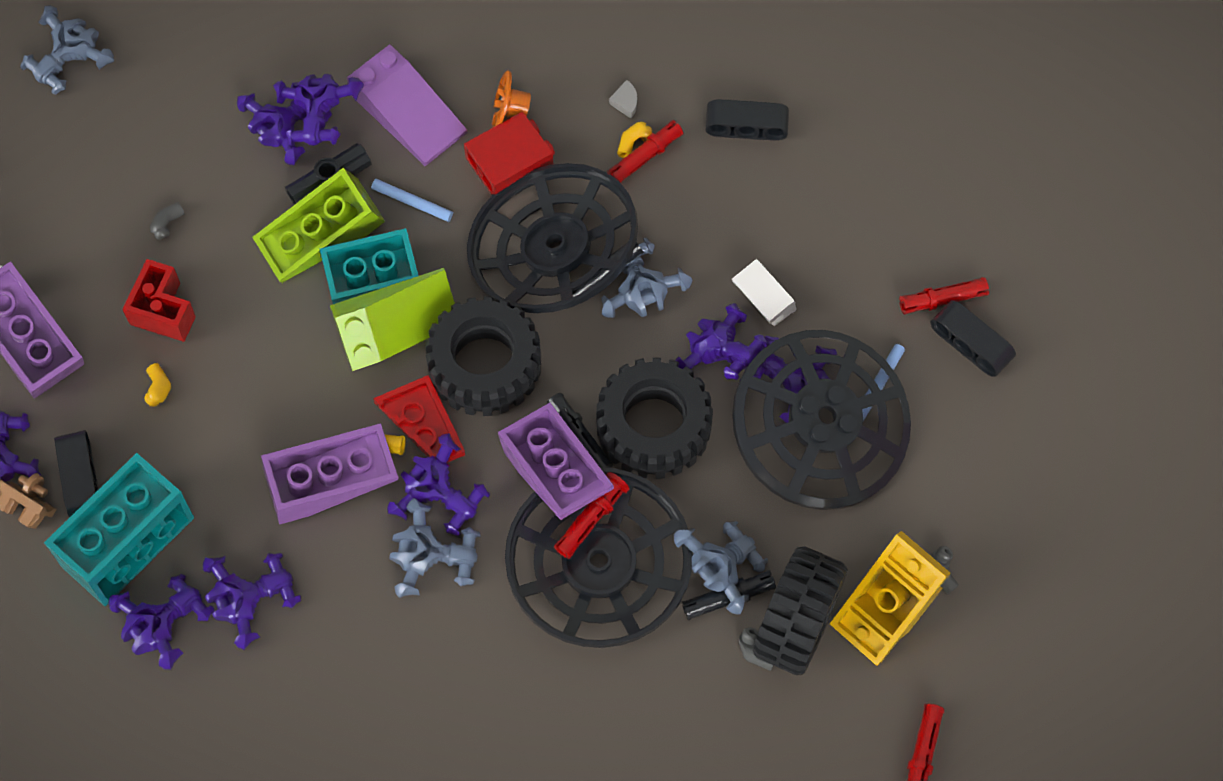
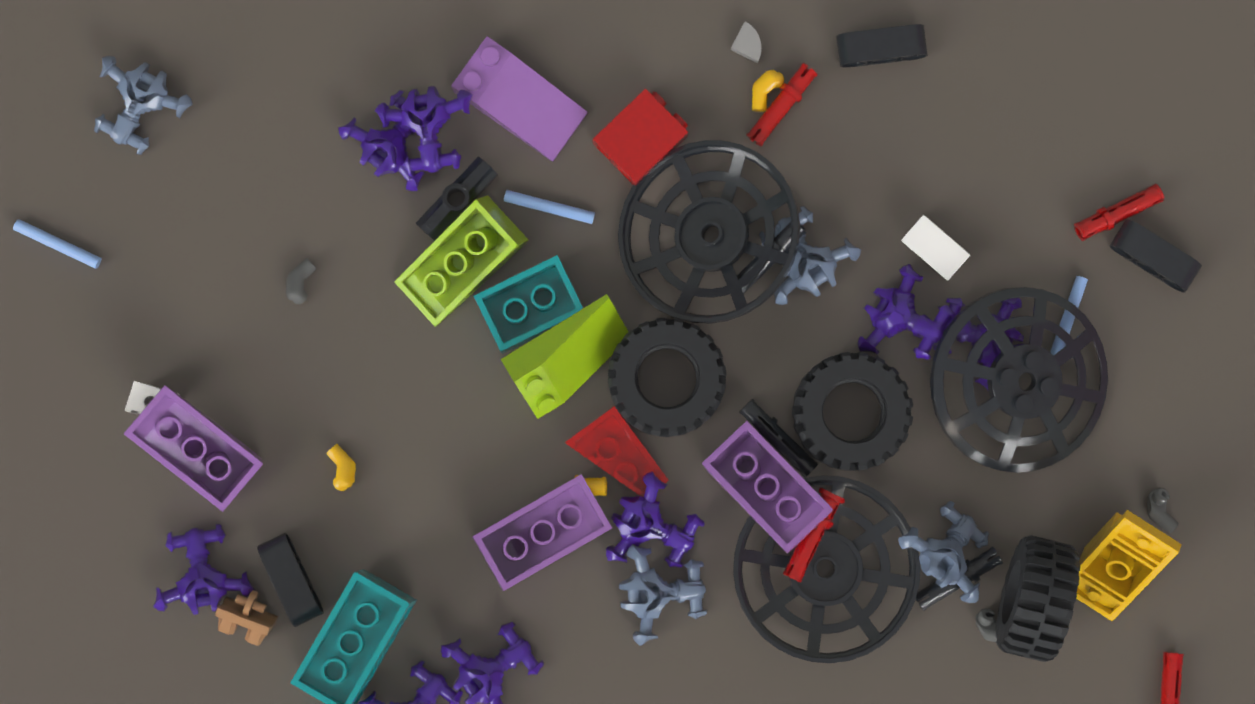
camera: 10 degrees left, 20 degrees up
red brick [122,259,196,342] -> none
orange wheel [492,70,531,128] -> none

